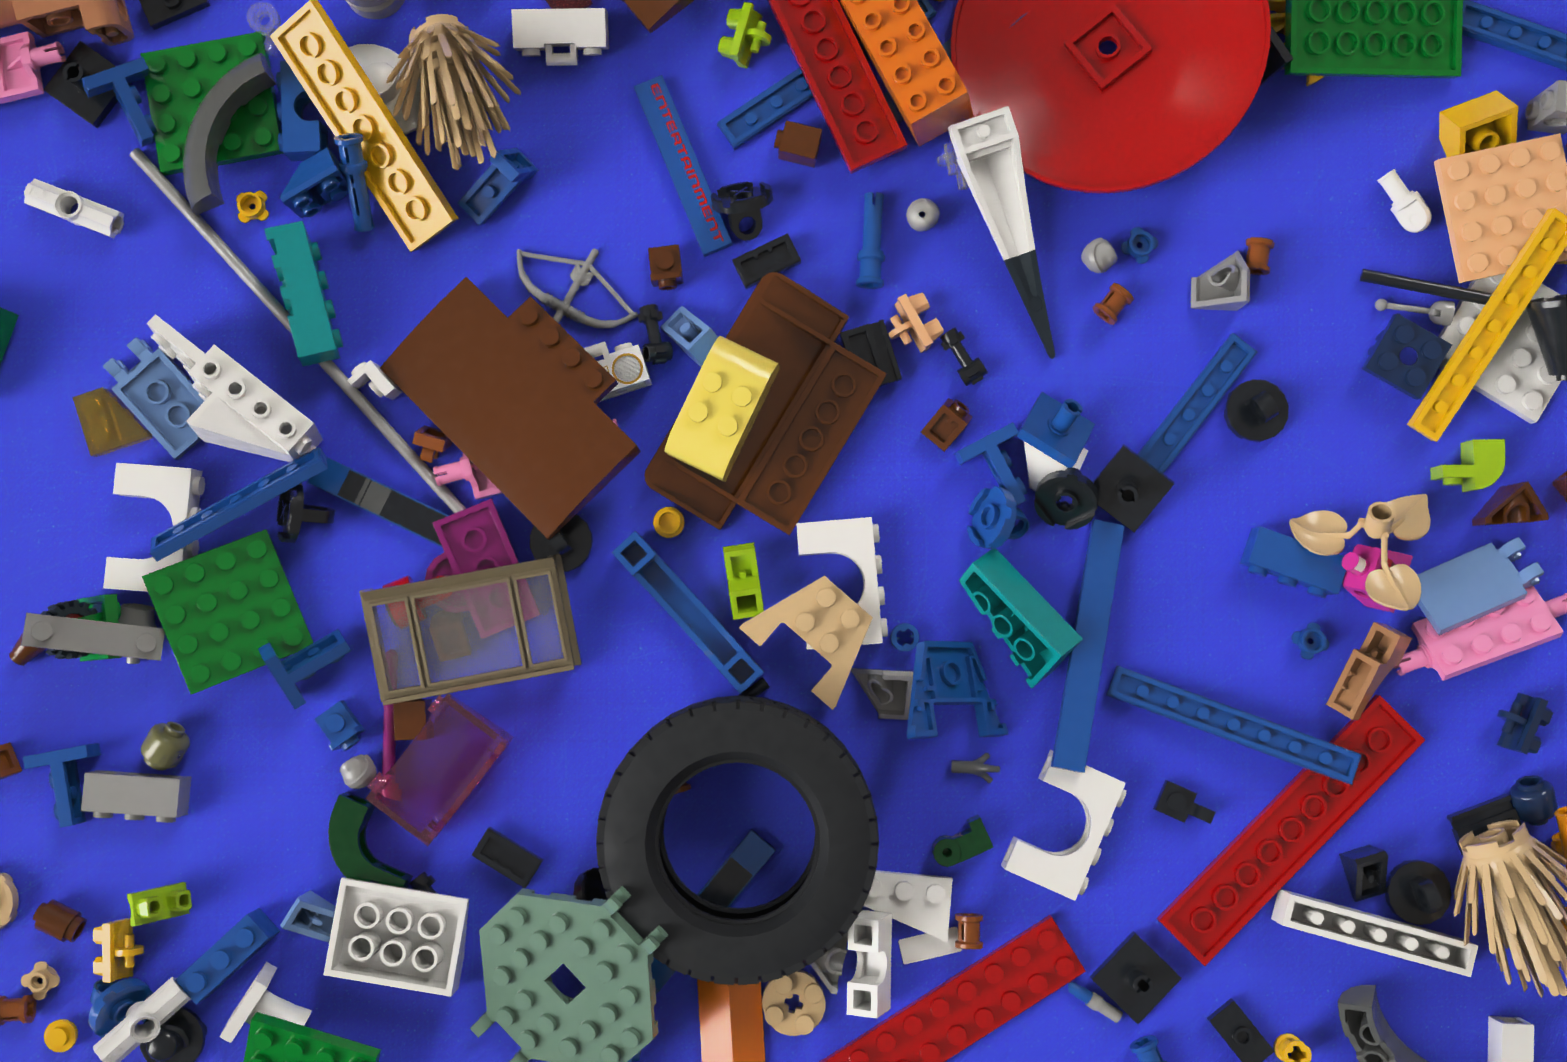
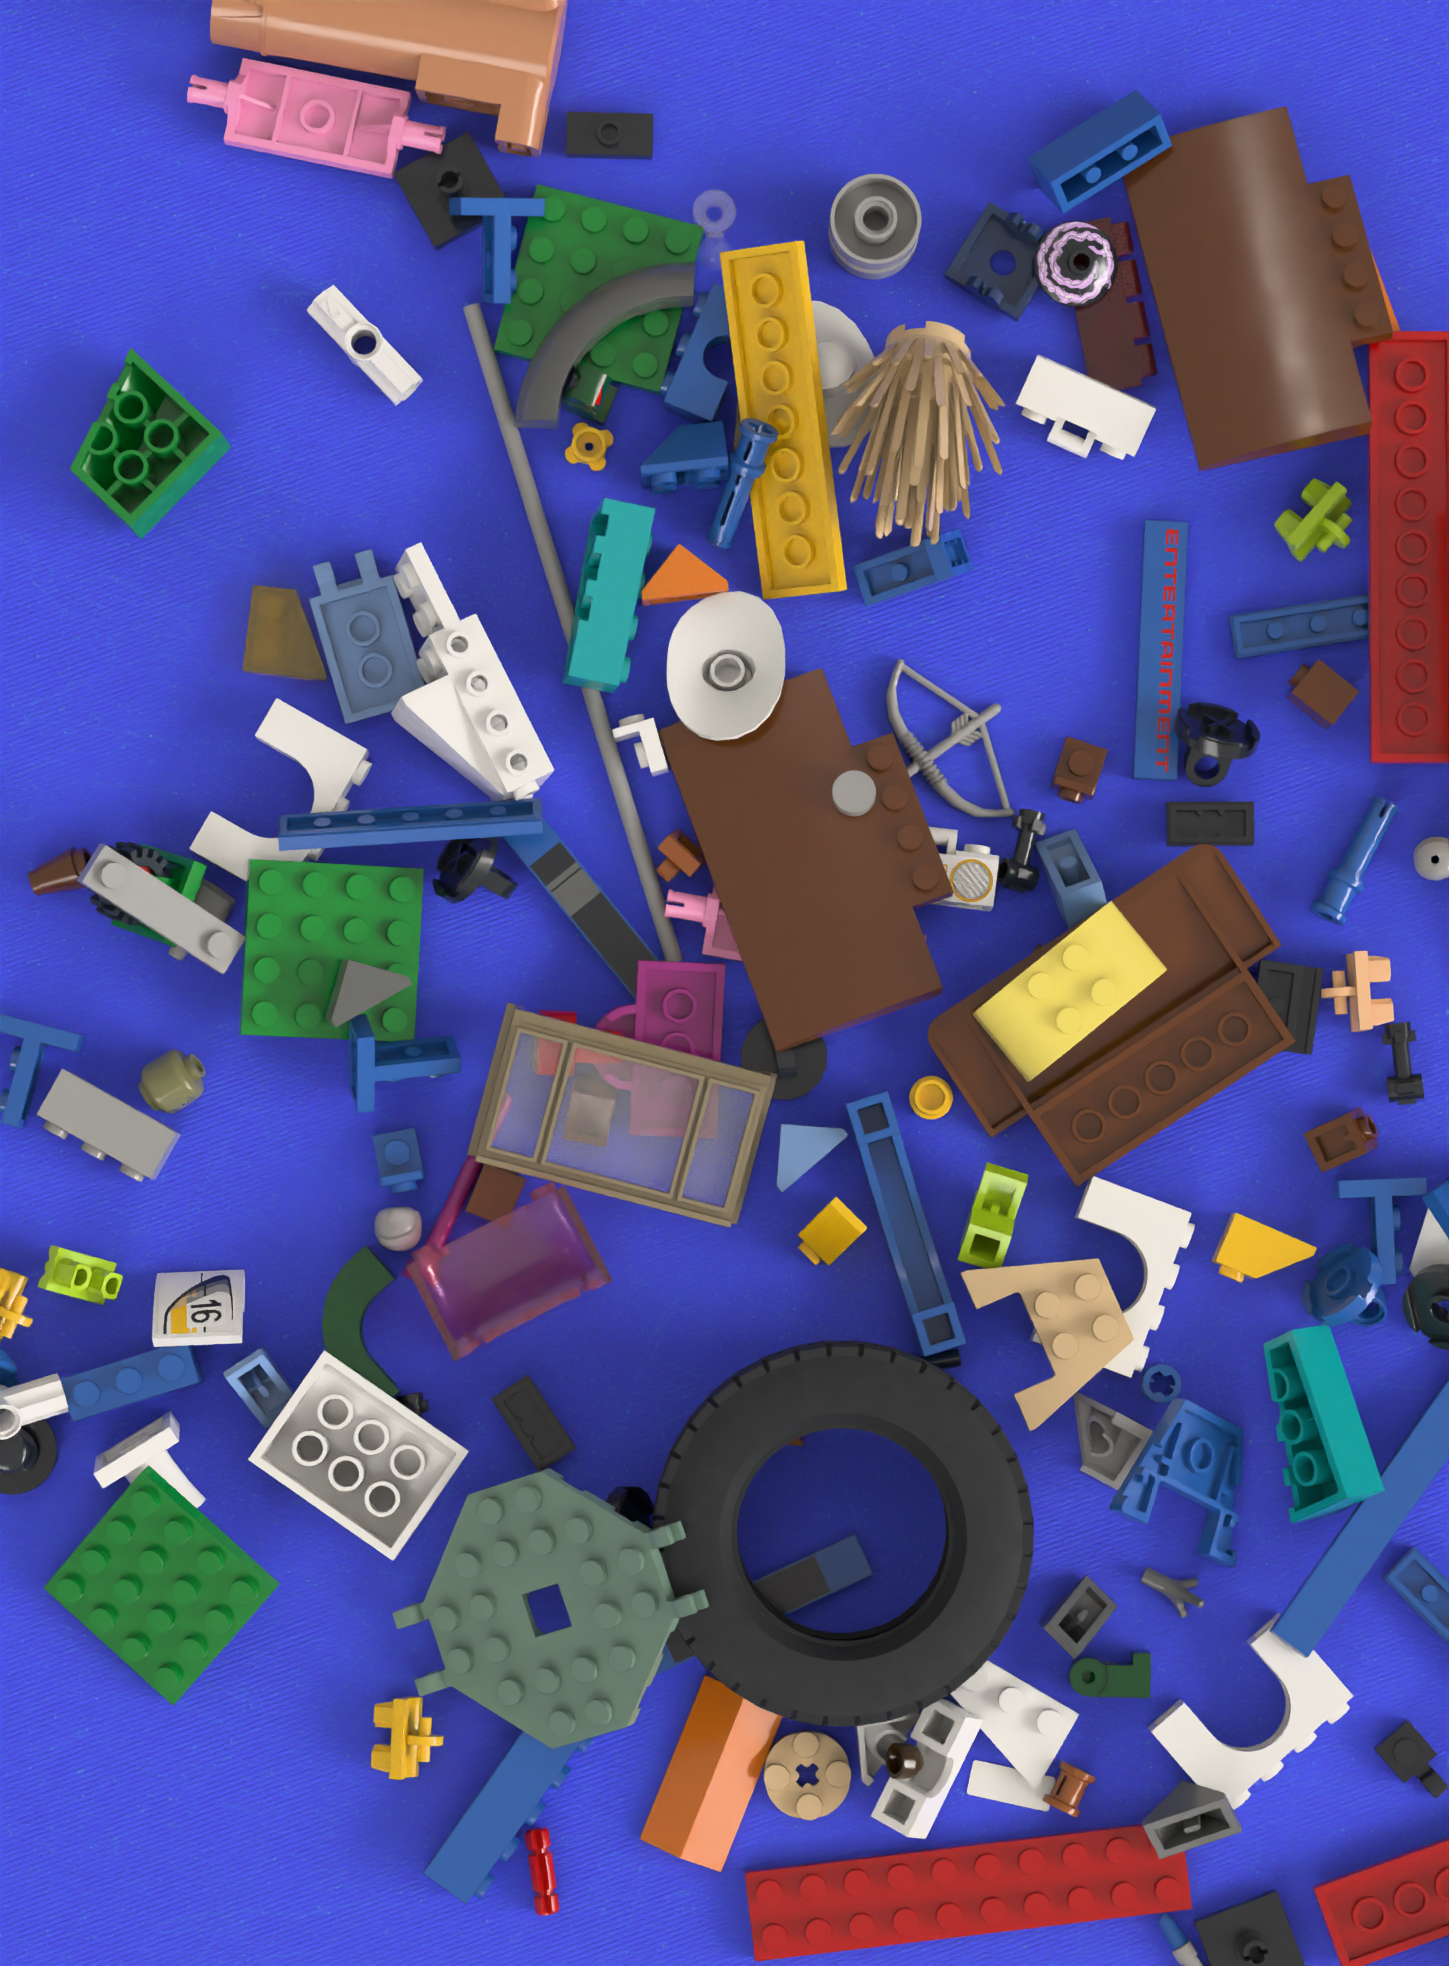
camera: 20 degrees right, 0 degrees up
none -> white slope [152,1270,245,1347]
none -> dark grey slope [325,958,412,1027]
none -> dark green leg [563,364,619,426]
none -> orange slope [641,544,729,606]
none -> white hat [667,591,785,741]
none -> medium blue slope [776,1124,848,1193]
none -> yellow slope [797,1197,867,1266]
none -> light grey tile [832,770,876,817]
none -> dark brown hinge [886,1743,924,1779]
none -> dark grey slope [1039,1575,1118,1659]
none -> dark grey slope [1142,1781,1242,1859]
none -> yellow slope [1211,1213,1317,1283]

